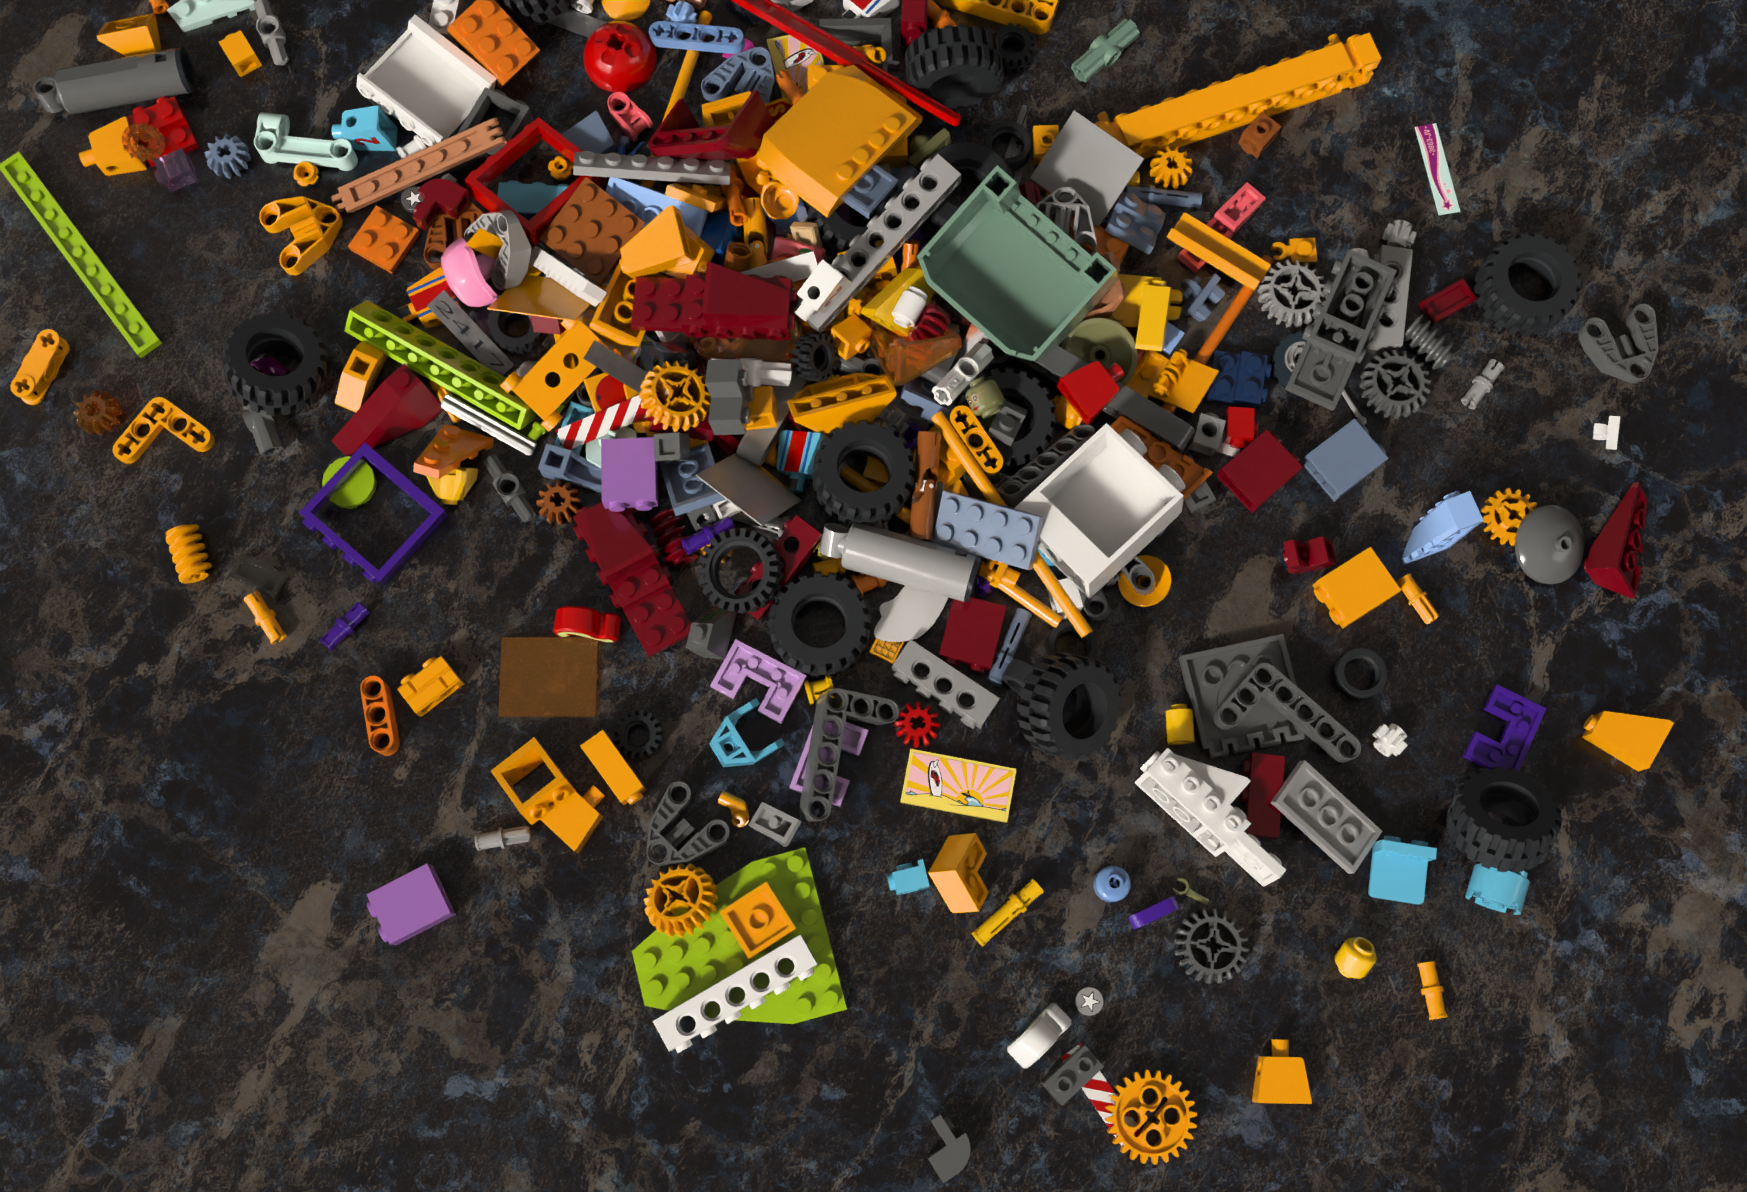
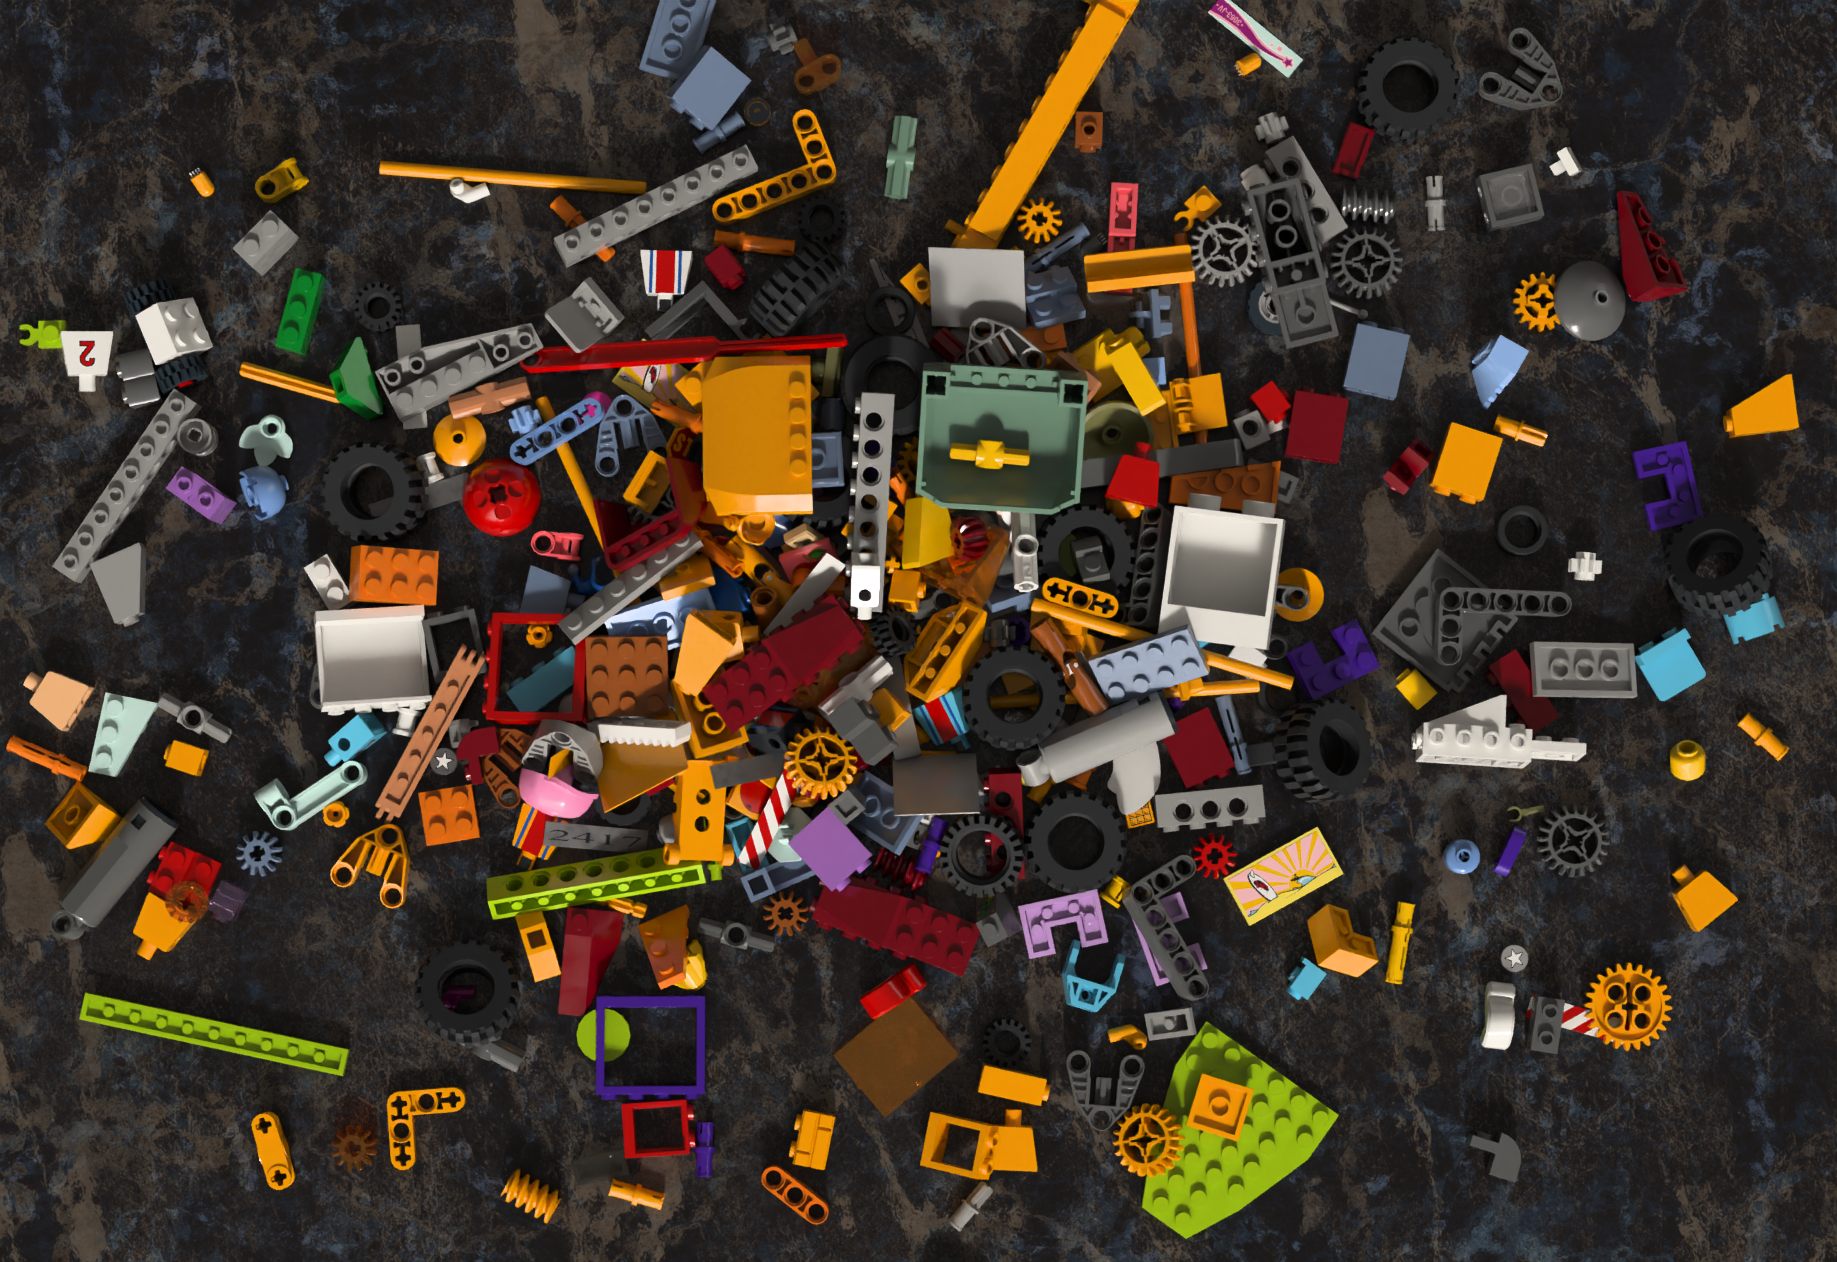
camera: 35 degrees left, 10 degrees up
axle [441,394,537,456] -> none
white brick [653,935,817,1053] -> none
light orange pin [853,44,886,64] -> none
white brick [891,286,928,328] -> none
olive head [965,377,1005,419] -> none
dark blue plate [1206,350,1272,410] -> none
none -> red window [621,1098,696,1158]
none -> yellow axle [950,439,1030,469]
none -> light orange piece [1234,53,1261,76]
none -> dark purple plate [1286,619,1380,700]
none -> piece [1475,163,1544,232]

